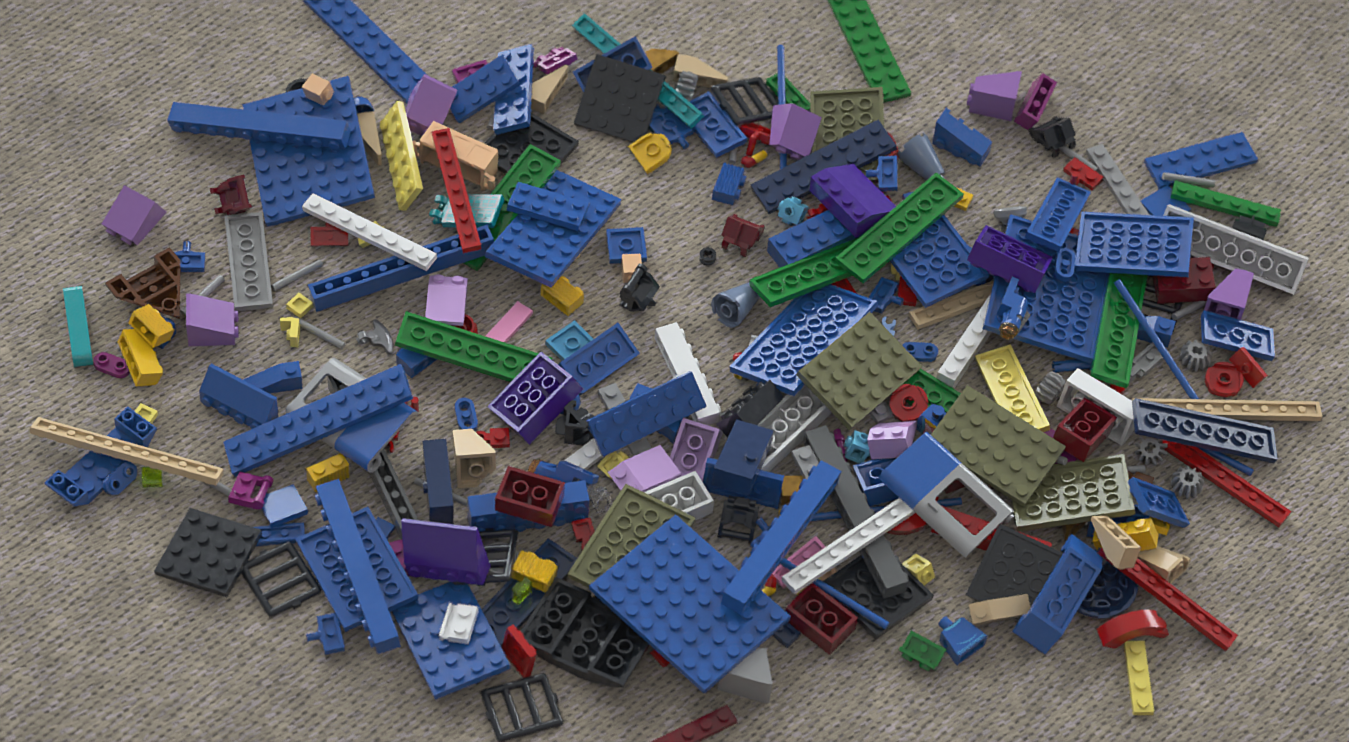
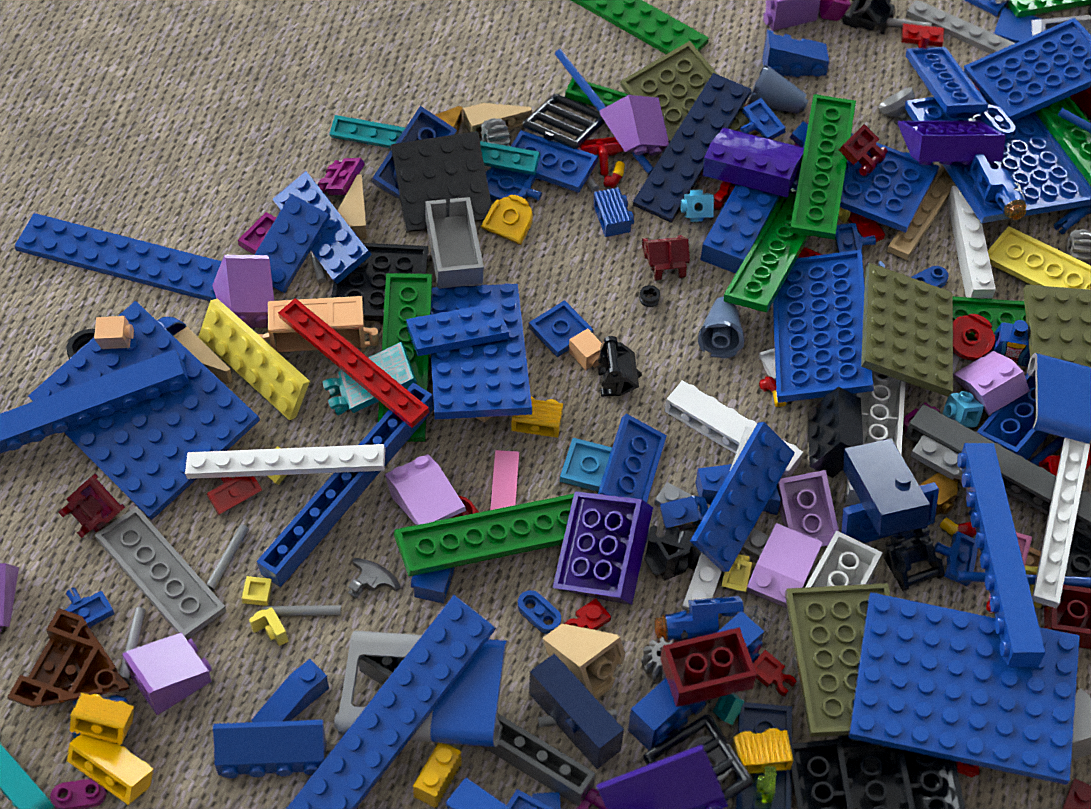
camera: 30 degrees left, 0 degrees up
none -> light grey piece [425,197,484,289]
none -> blue torso [660,496,708,531]
none -> teal plate [713,693,744,725]
none -> dark red plate [838,124,888,176]

